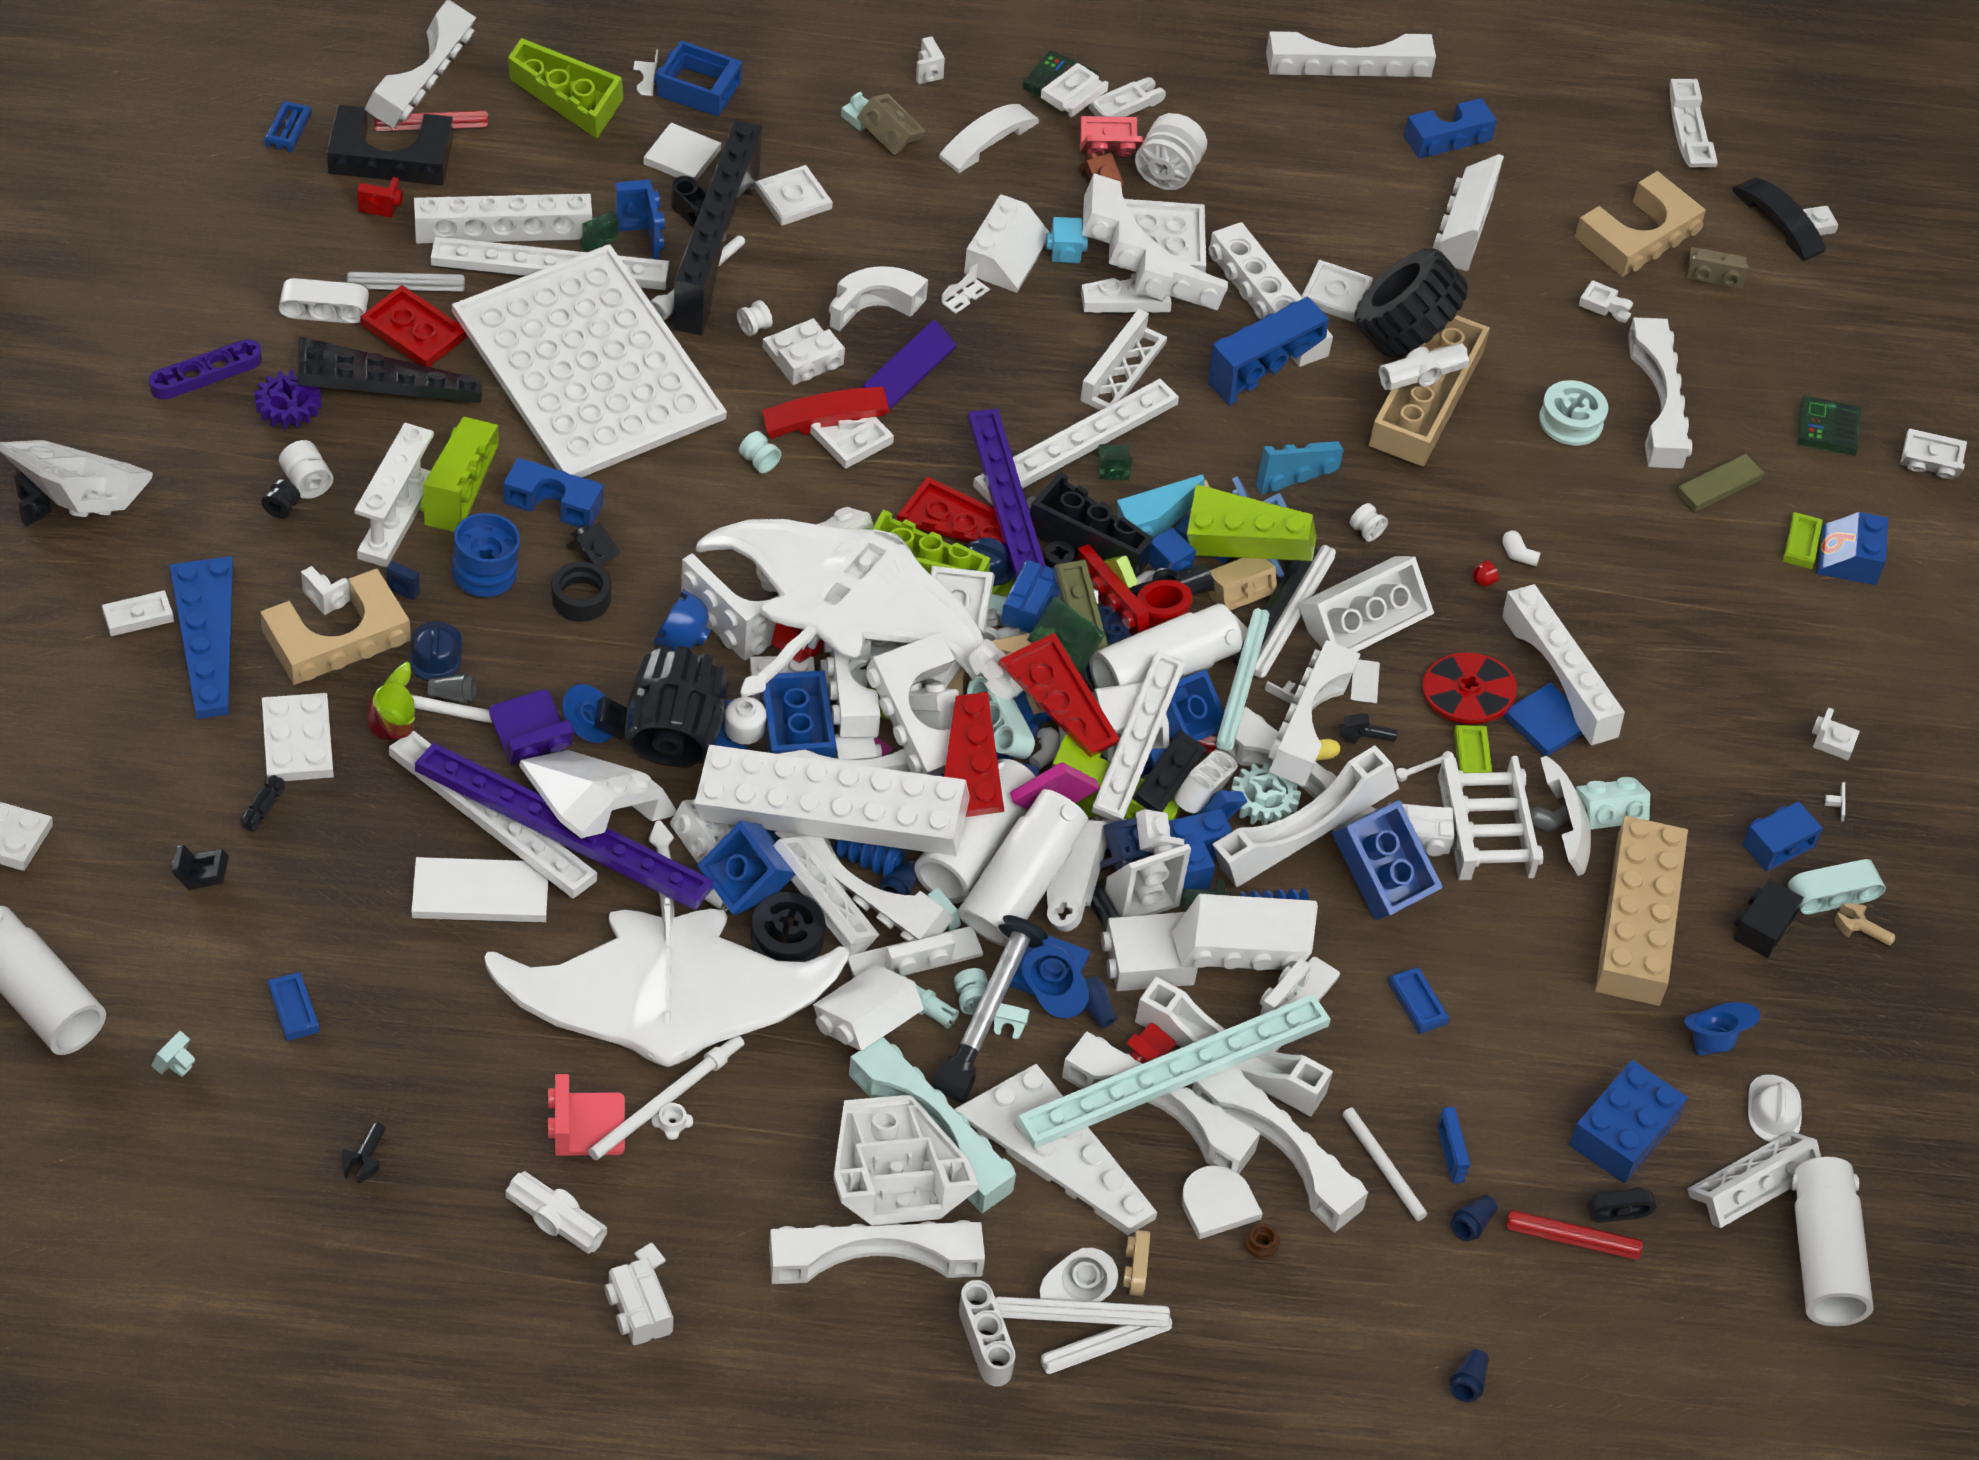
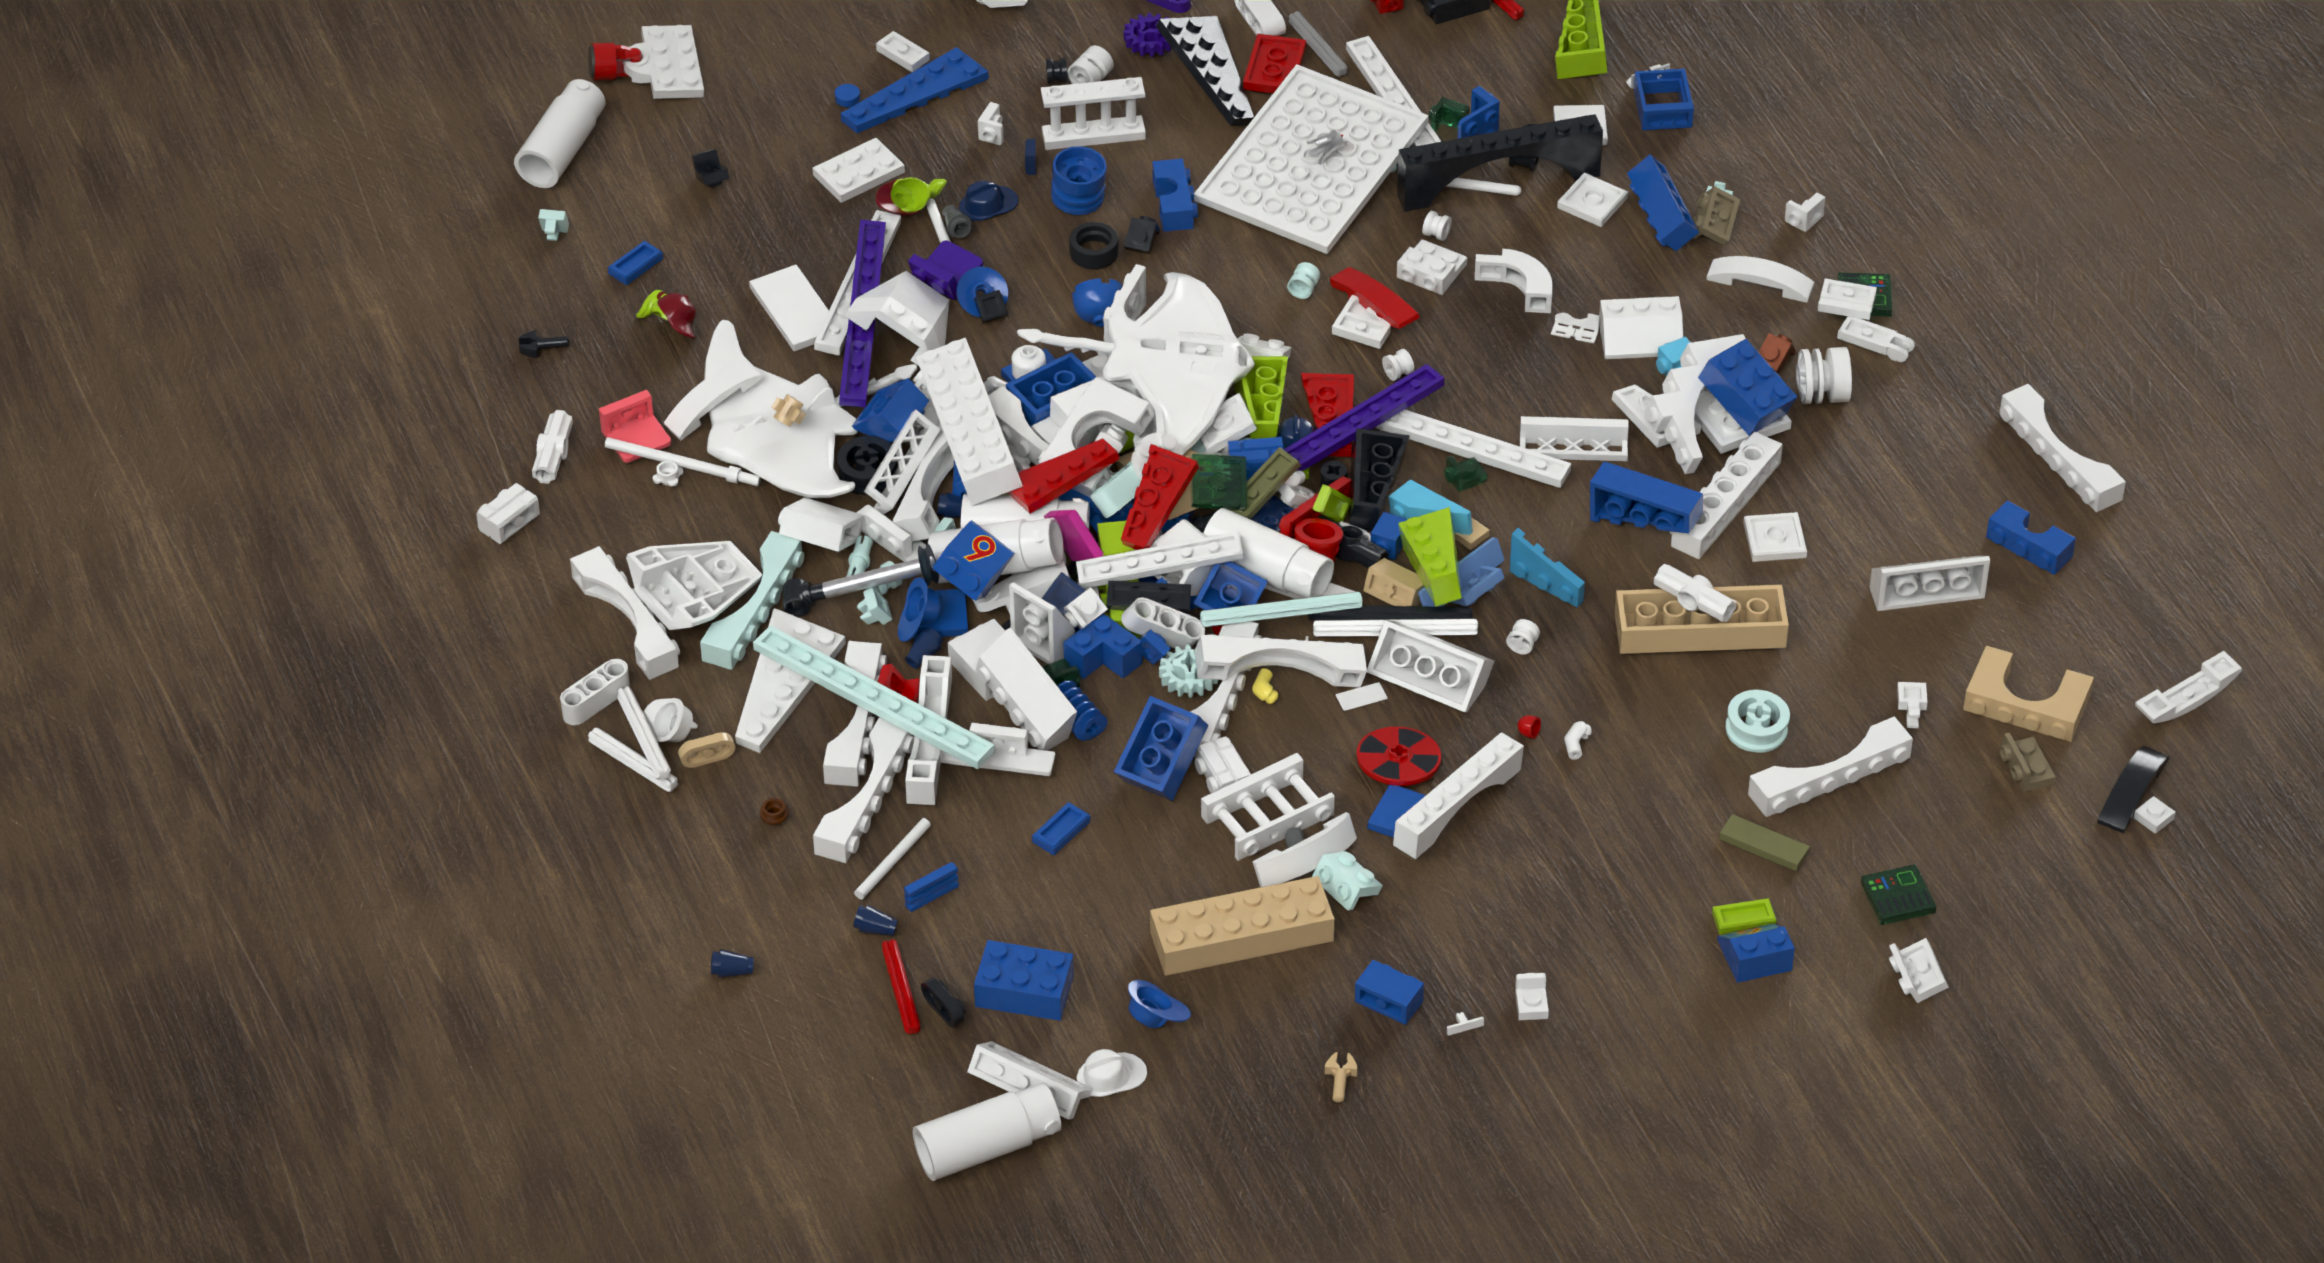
camera: 70 degrees right, 5 degrees down
black axle [240,775,285,831] -> none
tan arch [260,568,411,685] -> none
white brick [414,194,592,244] -> none
lime wedge [420,417,499,532] -> none
black wheel [624,646,728,768] -> none
white window [634,1242,666,1269] -> none
dark purple slope [863,320,957,409] -> none
coral bracket [1080,116,1143,157] -> none
white tile [1182,1166,1263,1240] -> none
white arch [1212,746,1399,887] -> none
black bar [1339,714,1398,744] -> none
black tyre [1355,248,1468,357] -> none
white hinge [1395,751,1454,782] -> none
lime tile [1454,725,1492,773] -> none
black brick [1733,878,1804,958] -> none
light aqua beam [1788,859,1886,914] -> none
none -> dark red hair [636,290,696,340]
none -> white slope [664,360,763,441]
none -> tan gear [771,394,806,427]
none -> blue tile [835,84,860,107]
none -> blue slope [932,520,1015,601]
none -> flat silver piece [1306,130,1344,165]
none -> white wheel [1382,349,1414,381]
none -> blue brick [1627,154,1699,251]
none -> blue brick [1698,339,1797,436]

